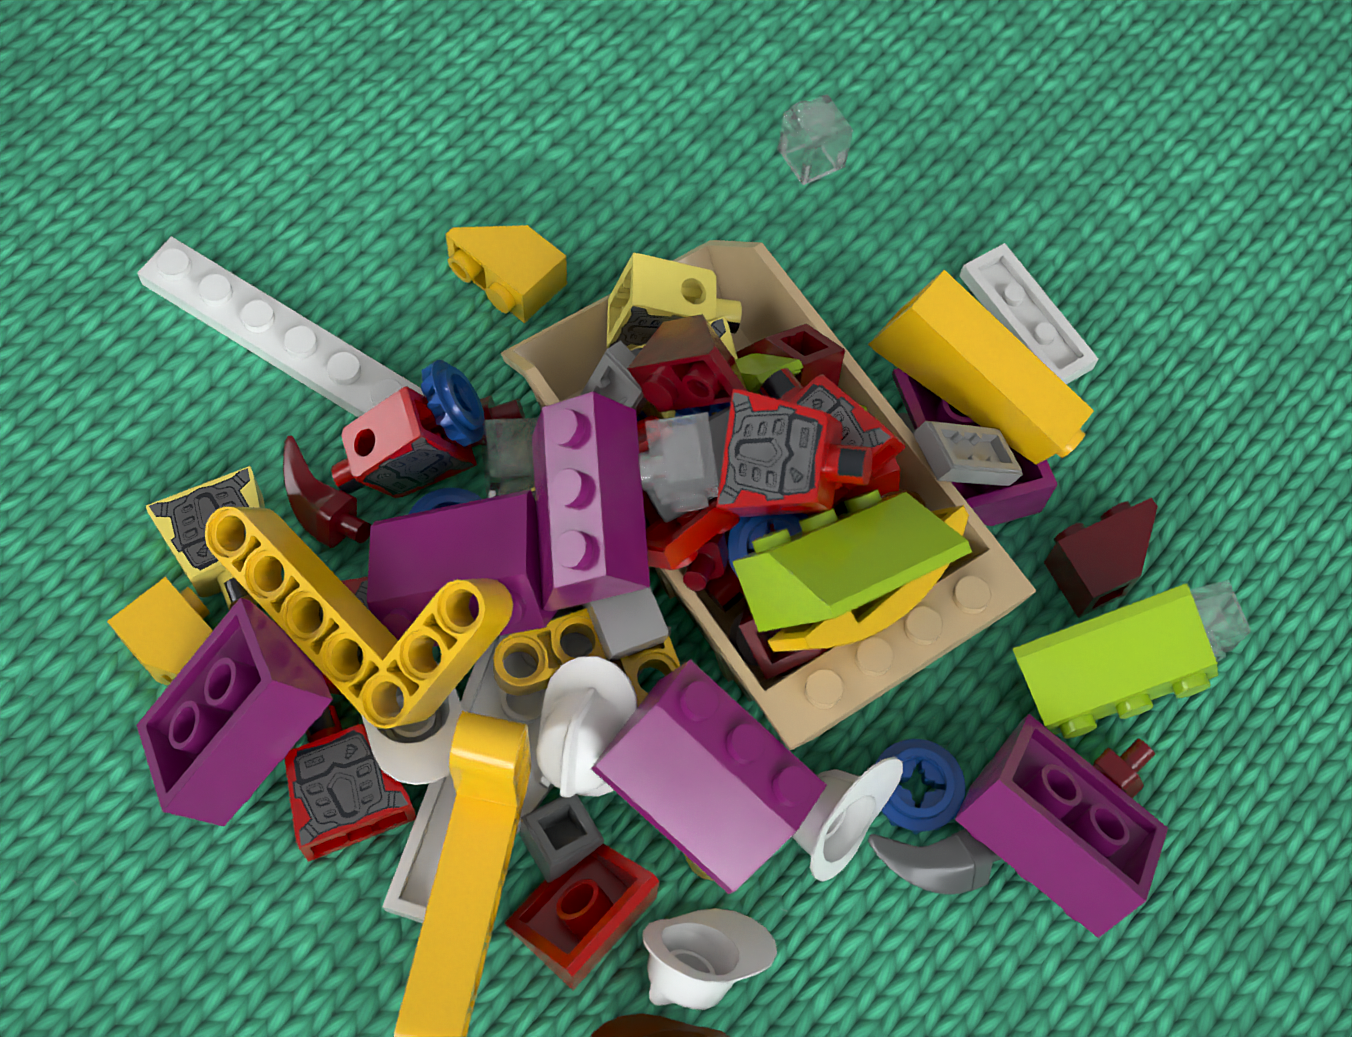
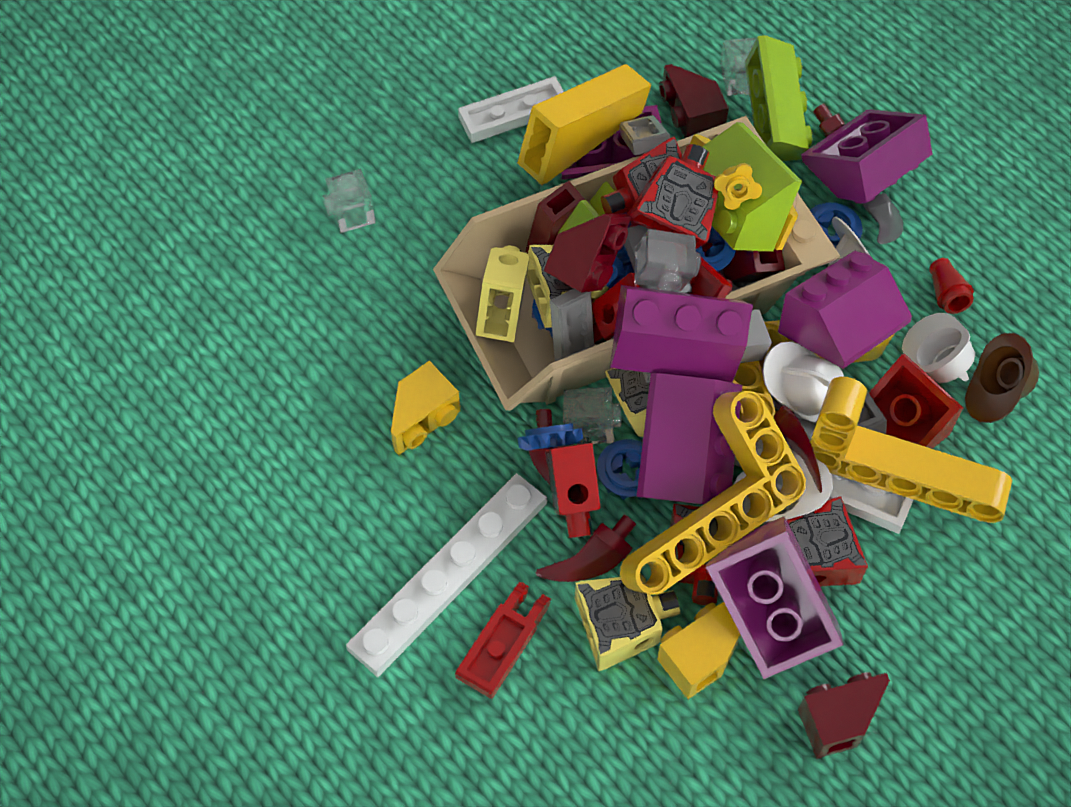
camera: 75 degrees left, 5 degrees down
none -> red hinge [455,581,551,699]
none -> yellow plate [714,163,762,210]
none -> dark red bar [773,405,822,493]
none -> dark red slope [798,672,890,759]
none -> red cone [929,258,974,314]

